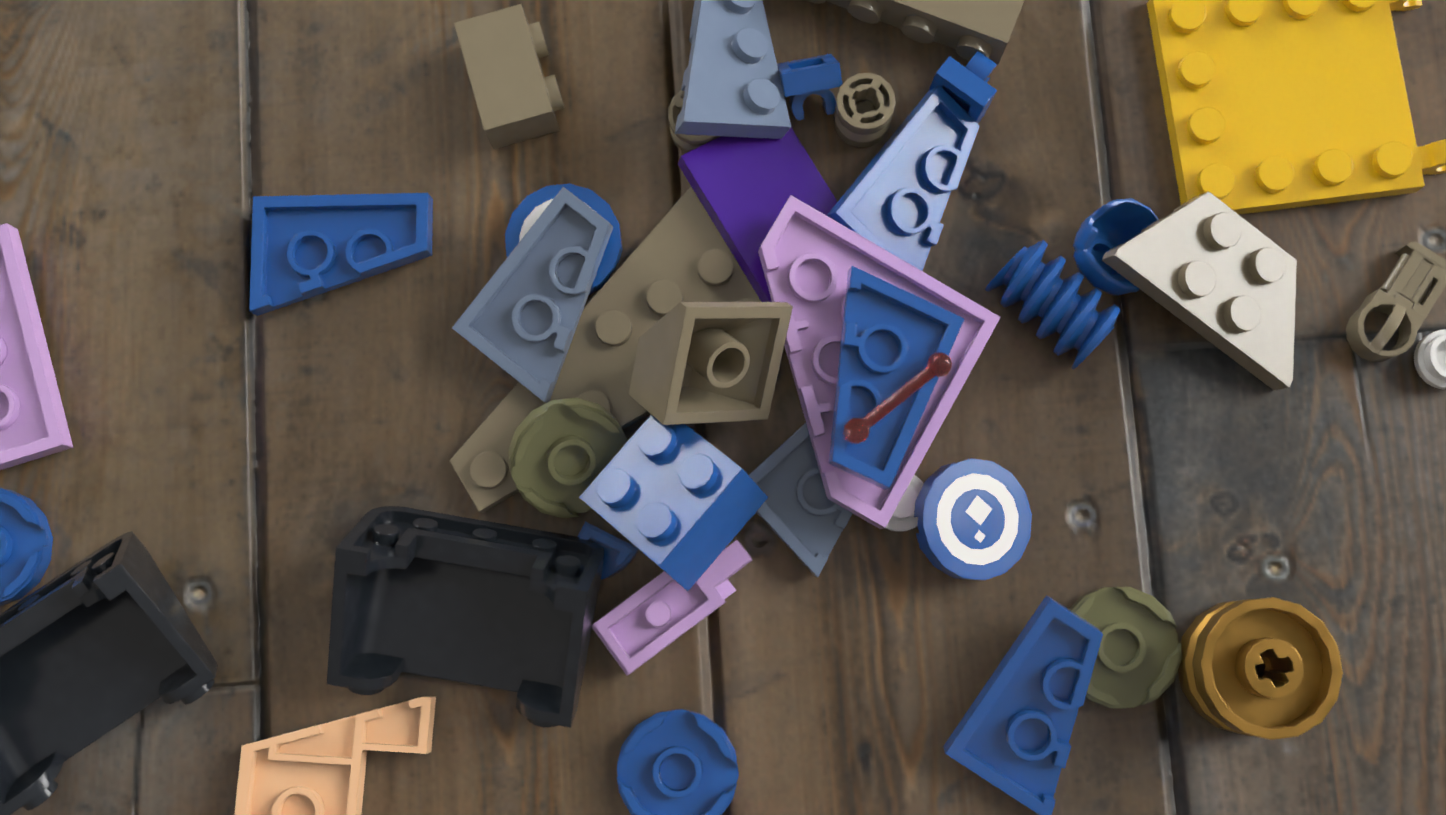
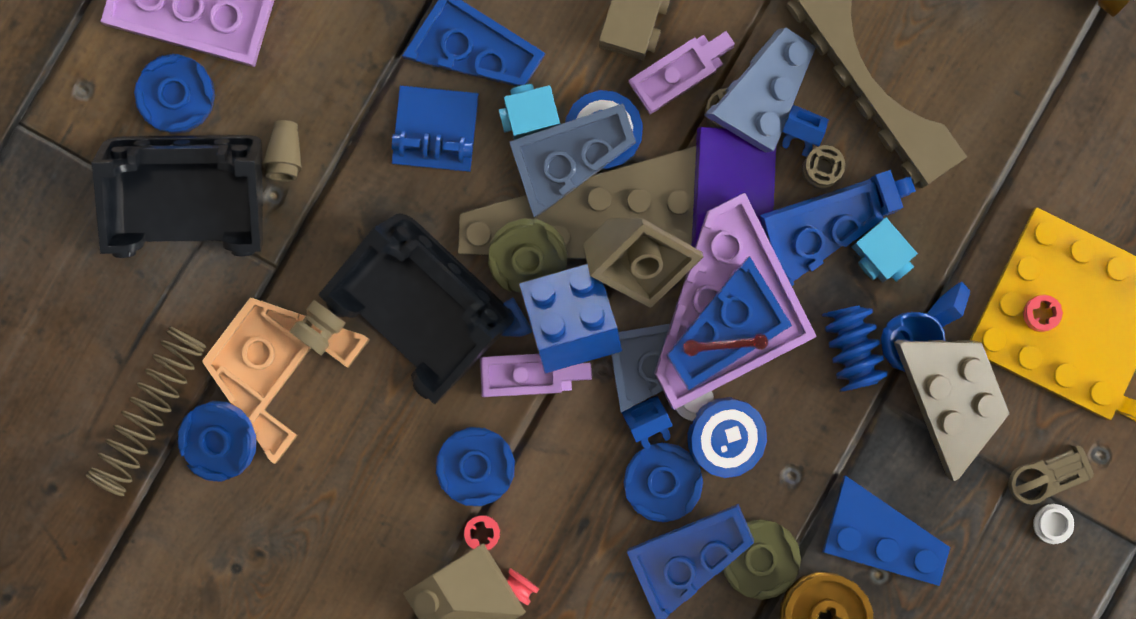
camera: 25 degrees right, 5 degrees up
none -> dark tan cone [262,120,302,182]
none -> dark tan wheel [289,299,346,355]
none -> blue hinge [392,86,479,172]
none -> medium azure brick [499,84,560,140]
none -> blue tile [621,396,673,450]
none -> blue tile [623,443,703,523]
none -> lavender hinge [628,31,735,115]
none -> blue wing [822,475,950,586]
none -> medium azure brick [851,217,918,282]
none -> blue tile [928,282,970,327]
none -> coral bush [1023,295,1063,332]

